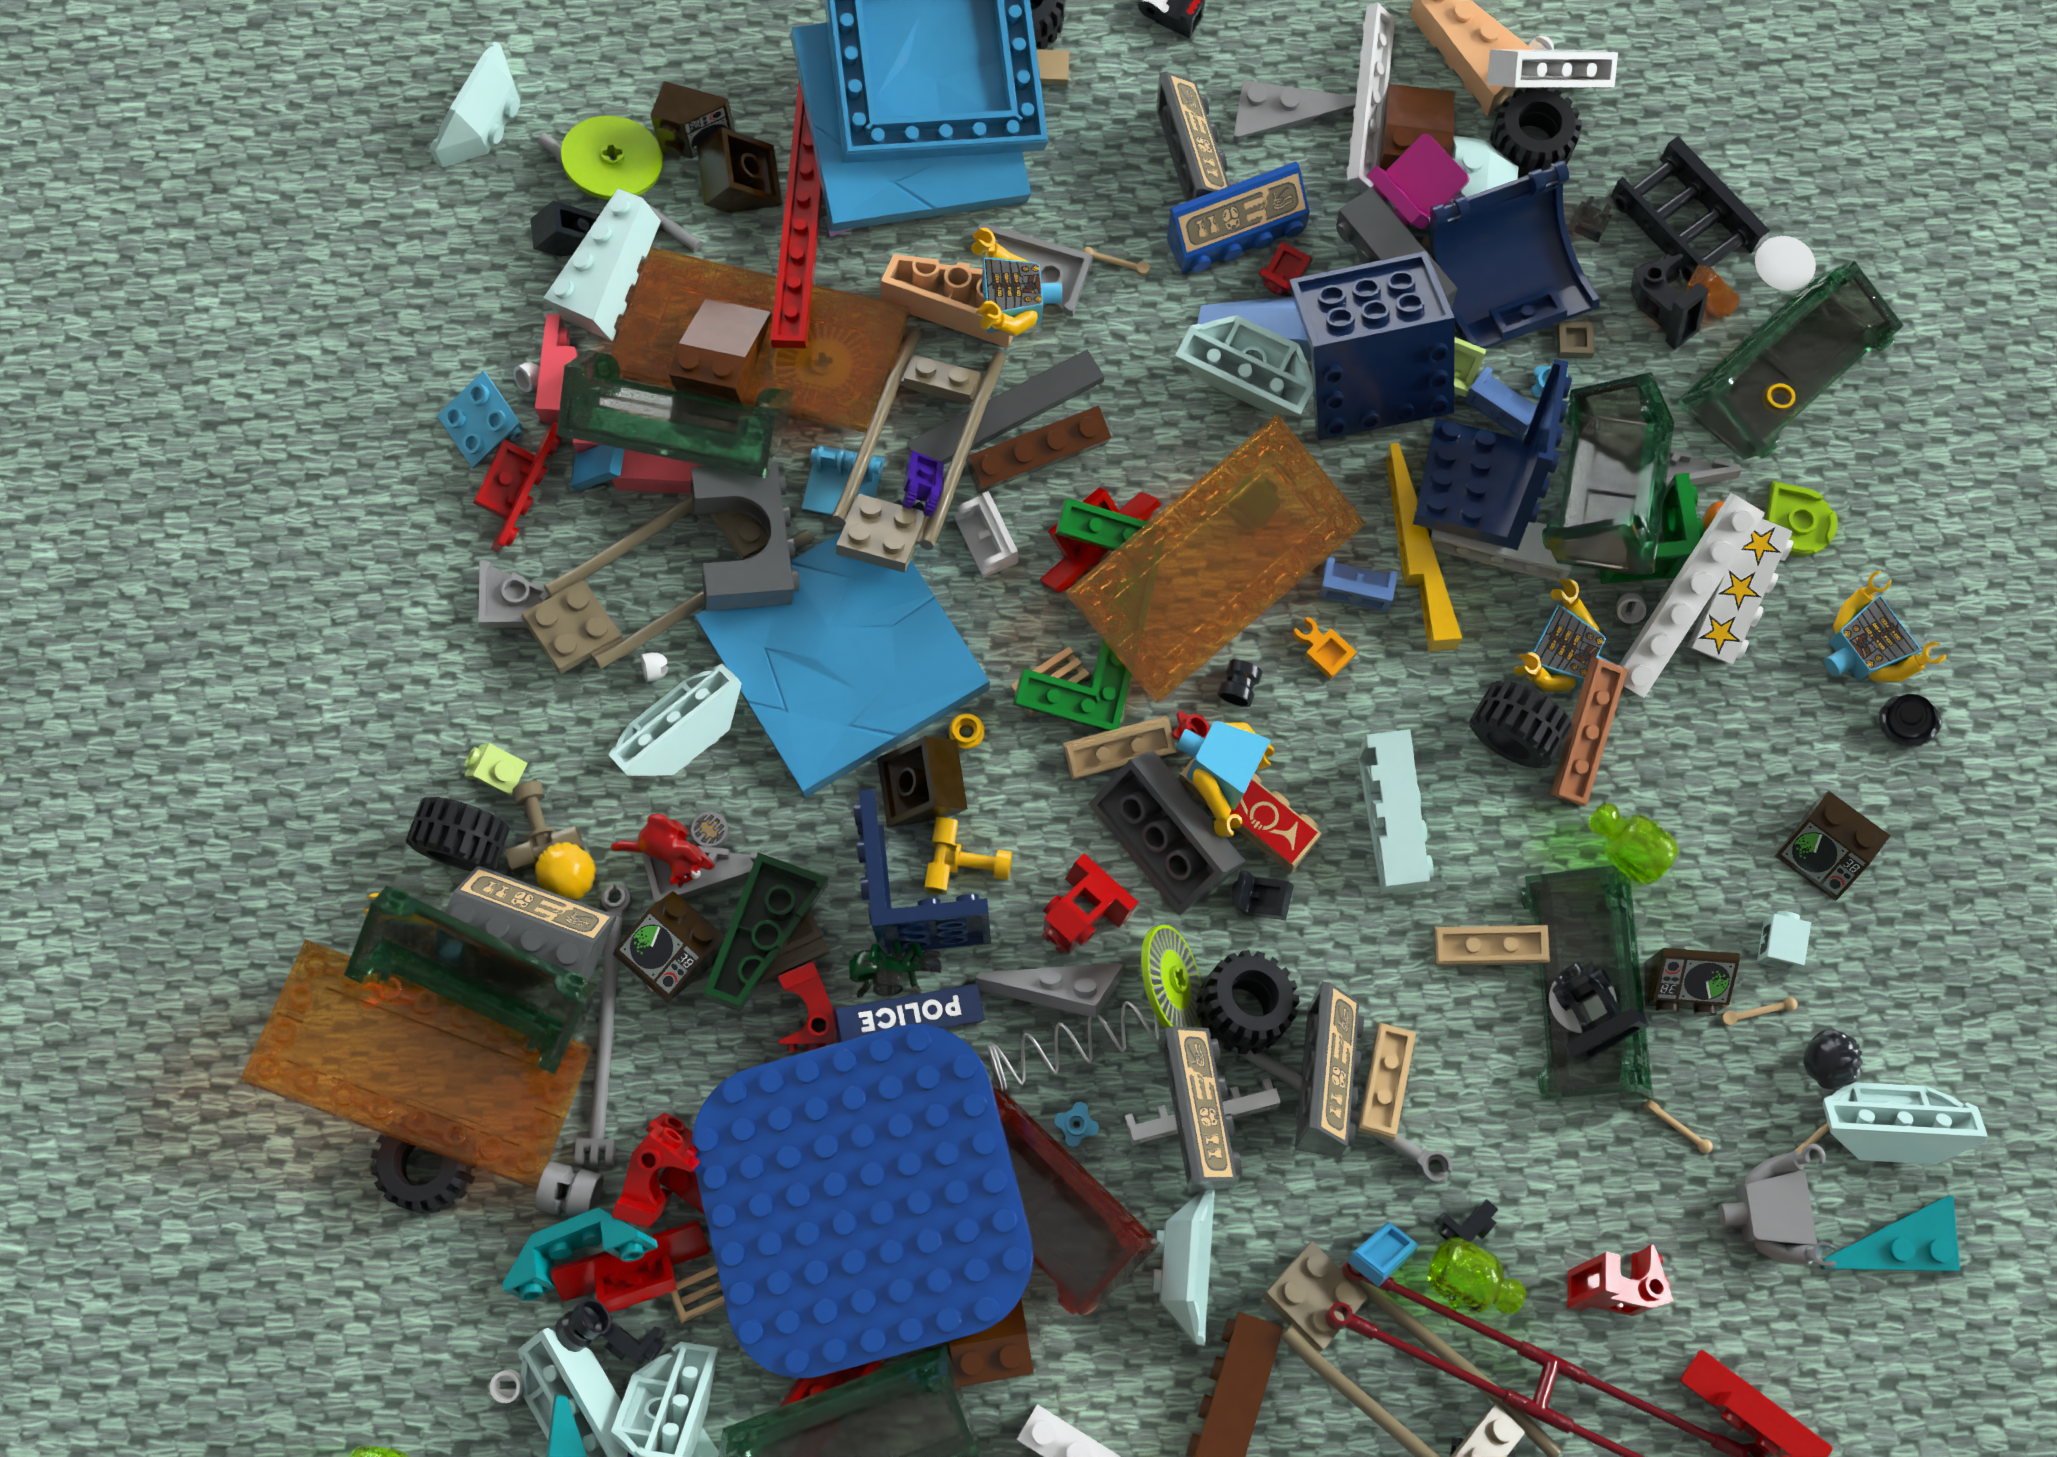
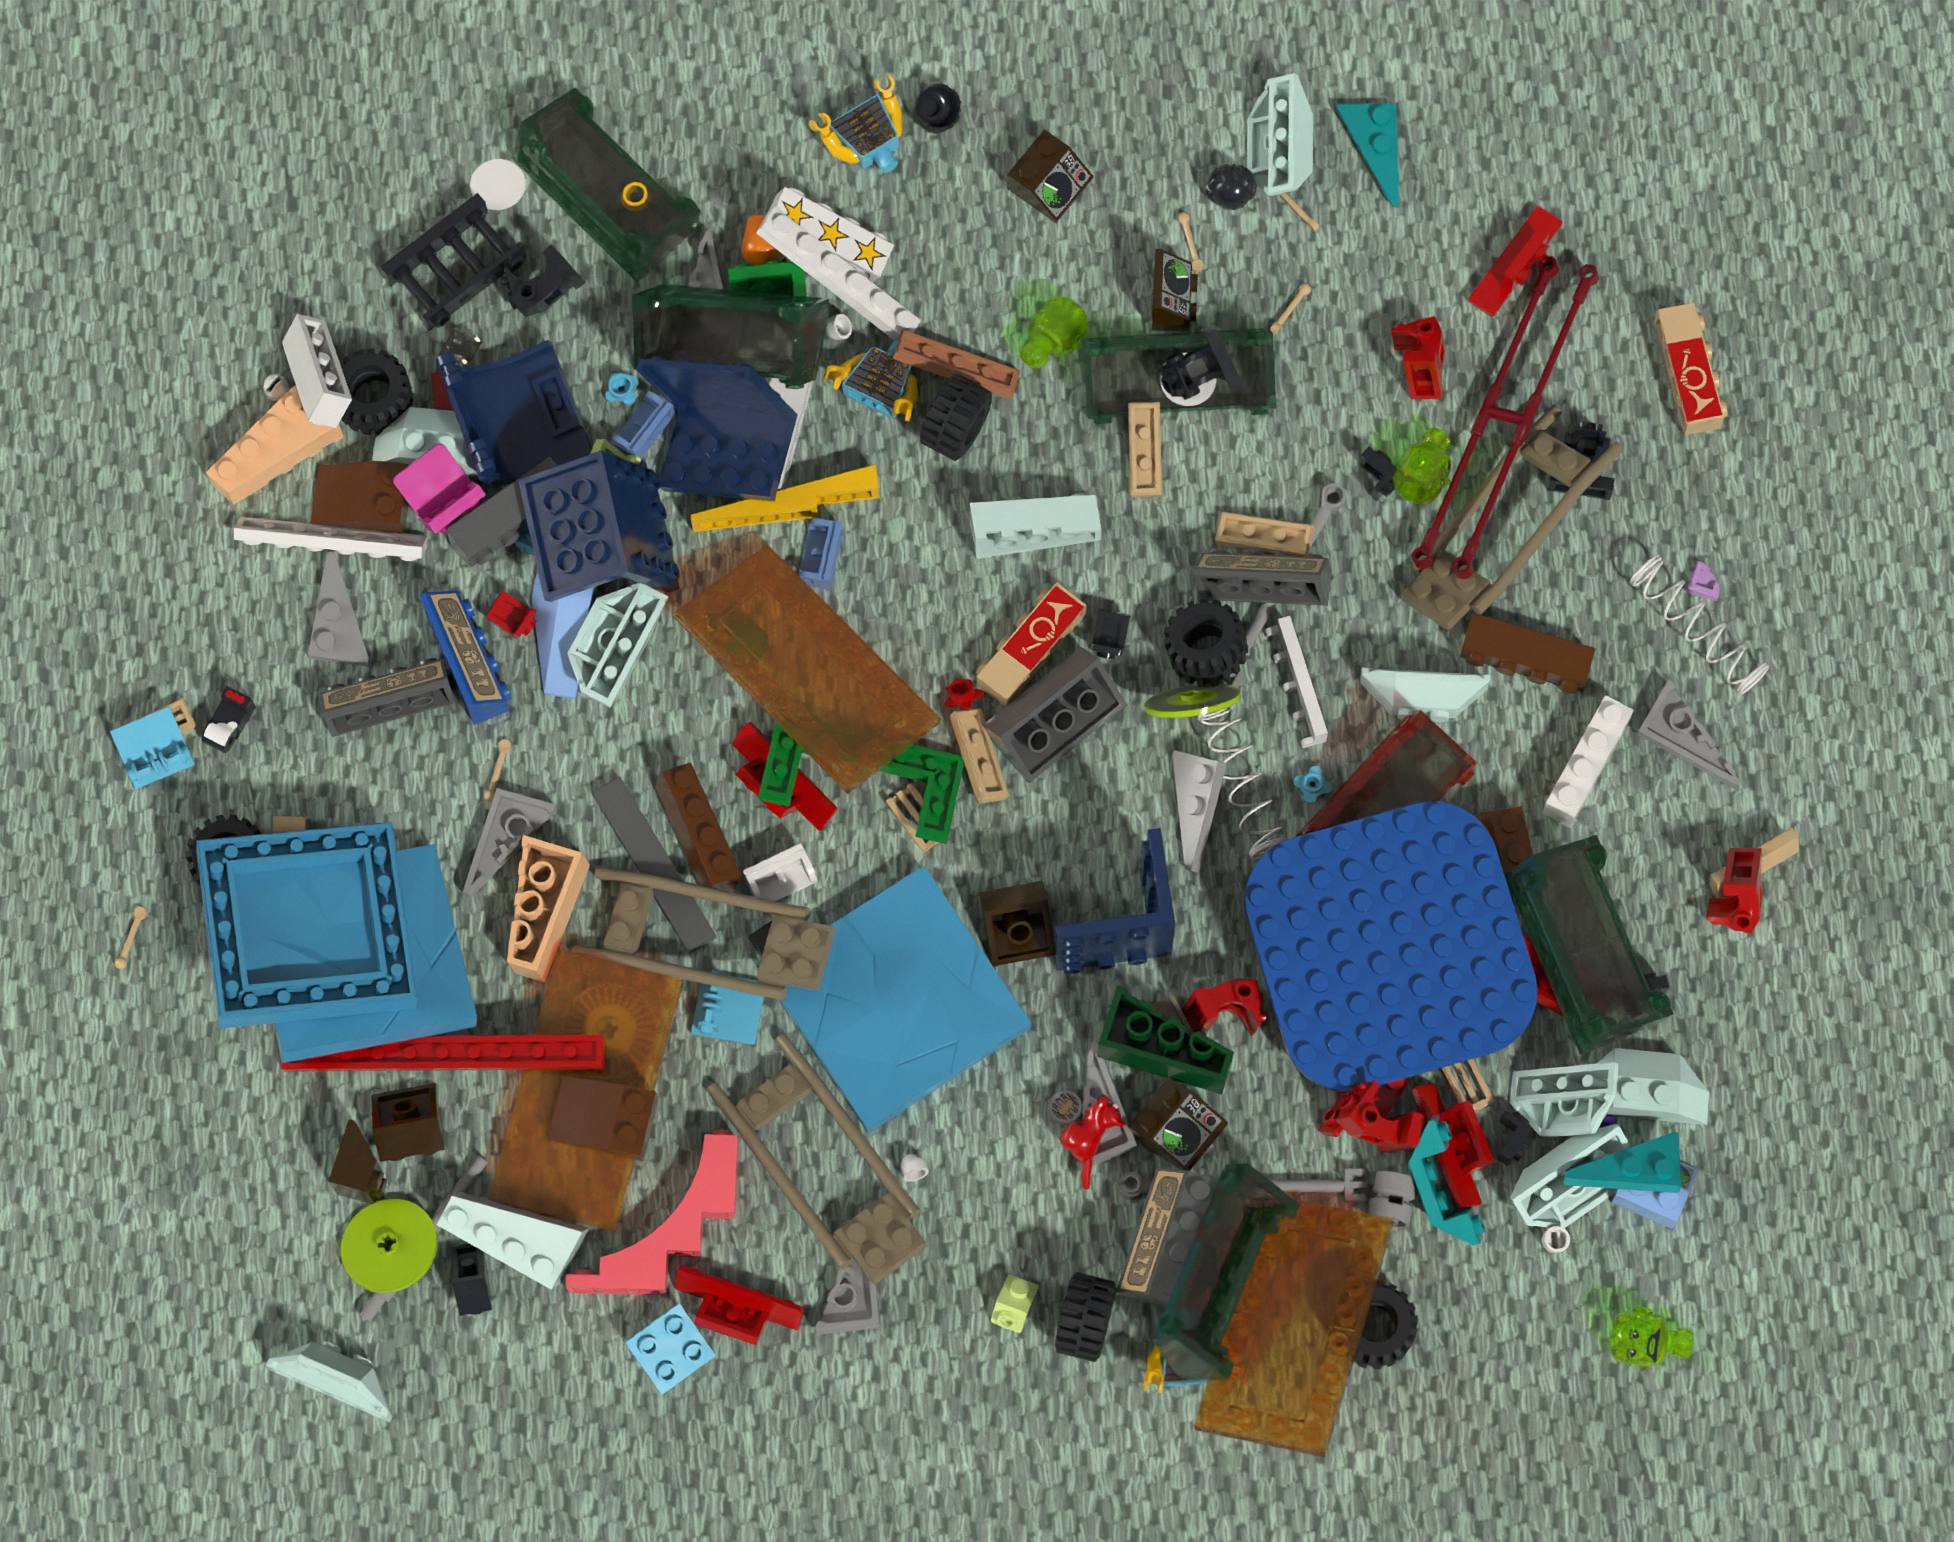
camera: 90 degrees left, 0 degrees up
dark tan bar [505,780,585,874] -> none
white hinge [513,362,540,392] -> none
yellow hair [535,842,597,901] -> none
black wheel [555,1298,611,1352] -> none
clear green windscreen [557,349,793,478] -> none
dark azure tile [570,440,625,490] -> none
light aqua wedge [608,664,742,776] -> none
dark grey arch [690,461,799,611] -> none
dark blue tile [833,984,985,1043] -> none
animal [849,941,942,998] -> none
dark purple hinge [902,451,944,517] -> none
yellow bar [924,817,1012,895] -> none
yellow plate [949,714,985,750] -> none
torso [971,228,1062,336] -> none
red tile [1042,853,1139,954] -> none
slope [1162,1026,1242,1194] -> none
medium azure torso [1176,721,1274,838] -> none
black wheel [1217,659,1263,707] -> none
light orange plate [1293,617,1357,680] -> none
dark azure tile [1347,1222,1419,1287] -> none
dark tan tile [1556,321,1595,359] -> none
clear orange piece [1686,265,1740,319] -> none
light grey torso [1718,1144,1837,1268] -> none
light aqua brick [1757,911,1811,972] -> none
lime tile [1764,481,1838,557] -> none

